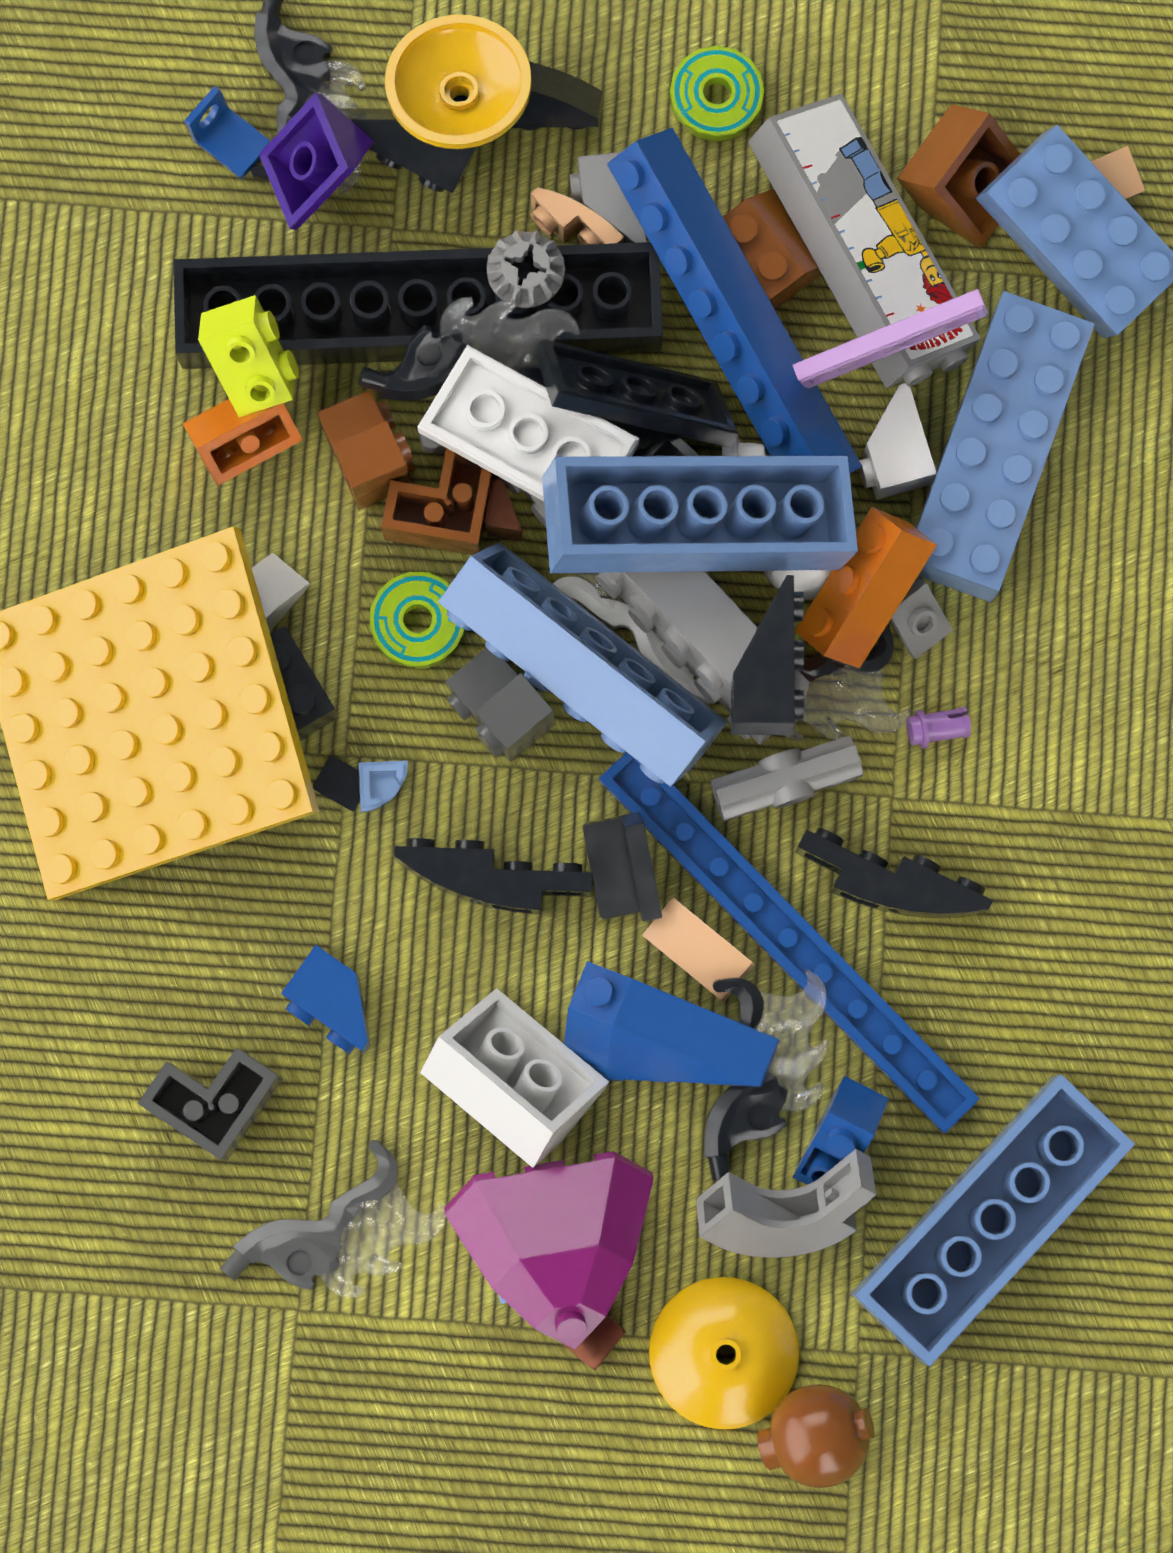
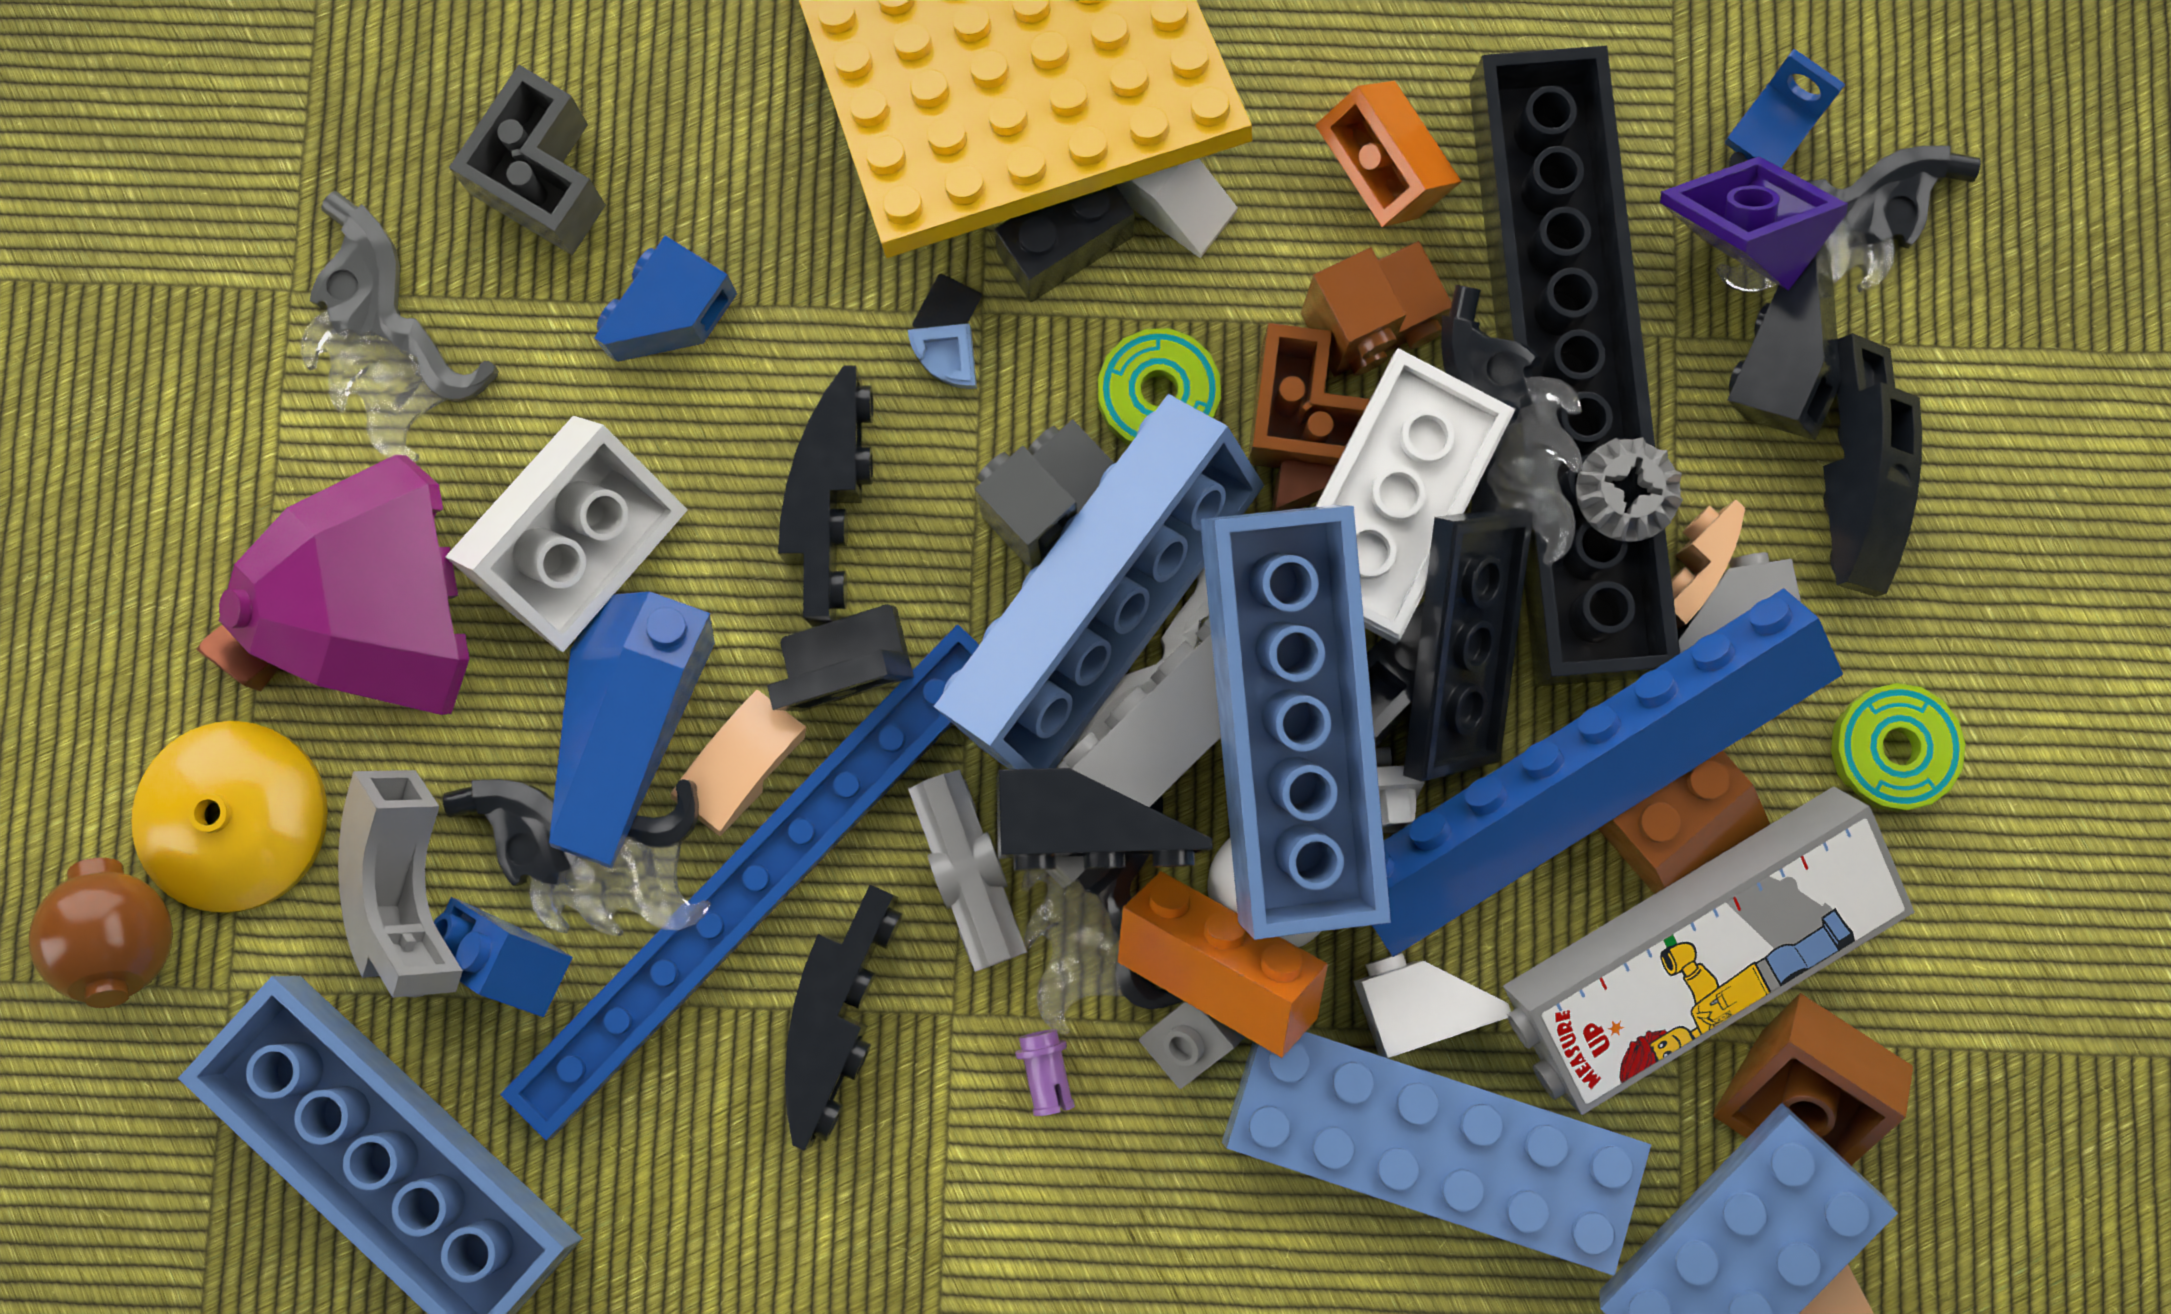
camera: 90 degrees right, 0 degrees up
neon yellow brick [198,295,299,417] -> none
yellow dish [385,15,531,149] -> none
lavender tile [793,289,988,389] -> none

